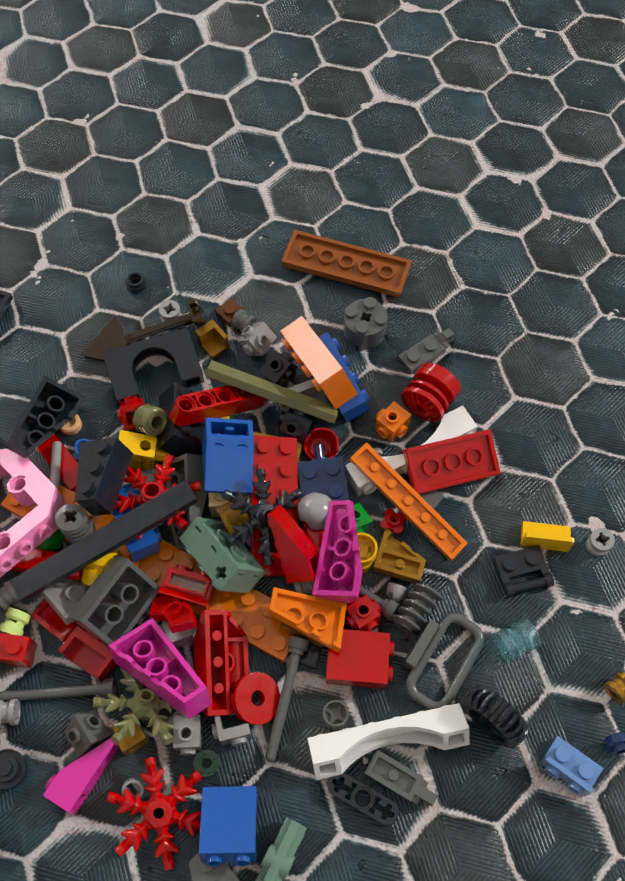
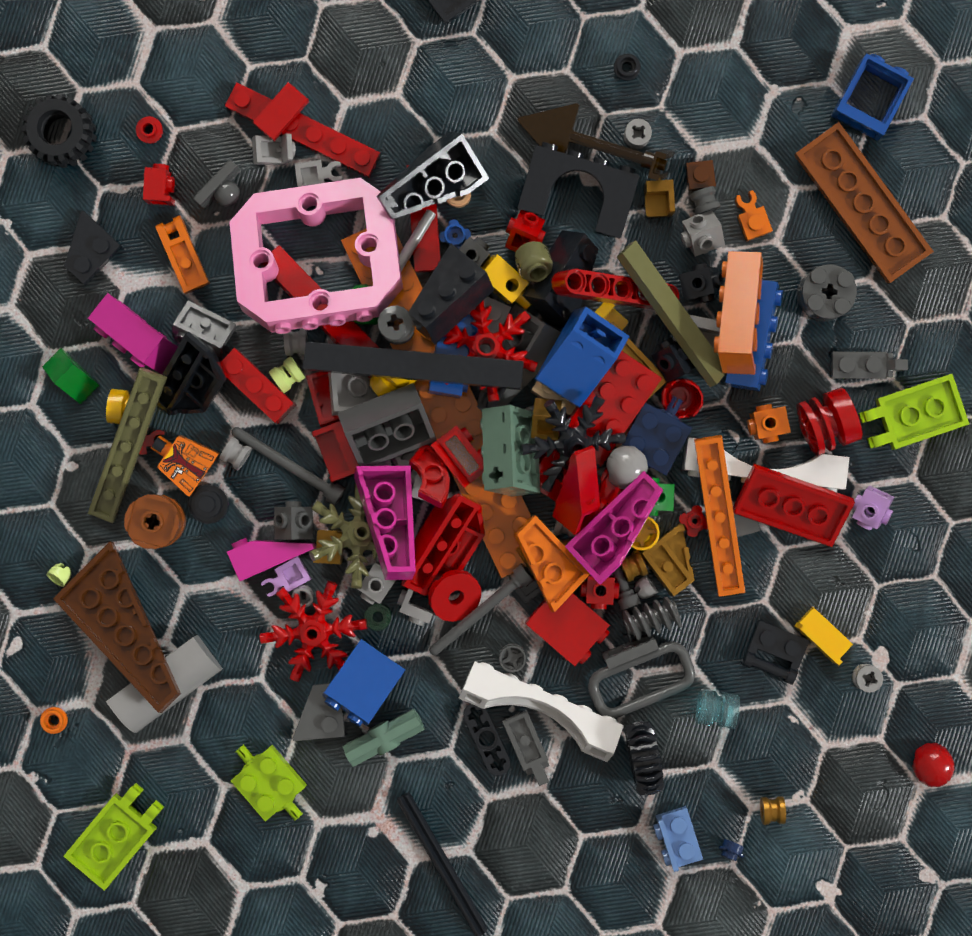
camera: 35 degrees right, 25 degrees up
none -> lavender plate [261,556,312,597]
none -> pearl gold wheel [621,550,648,582]
none -> orange plate [735,190,773,242]
none -> blue window [831,53,914,141]
none -> lavender brick [852,486,894,530]
none -> lime tile [858,374,969,450]

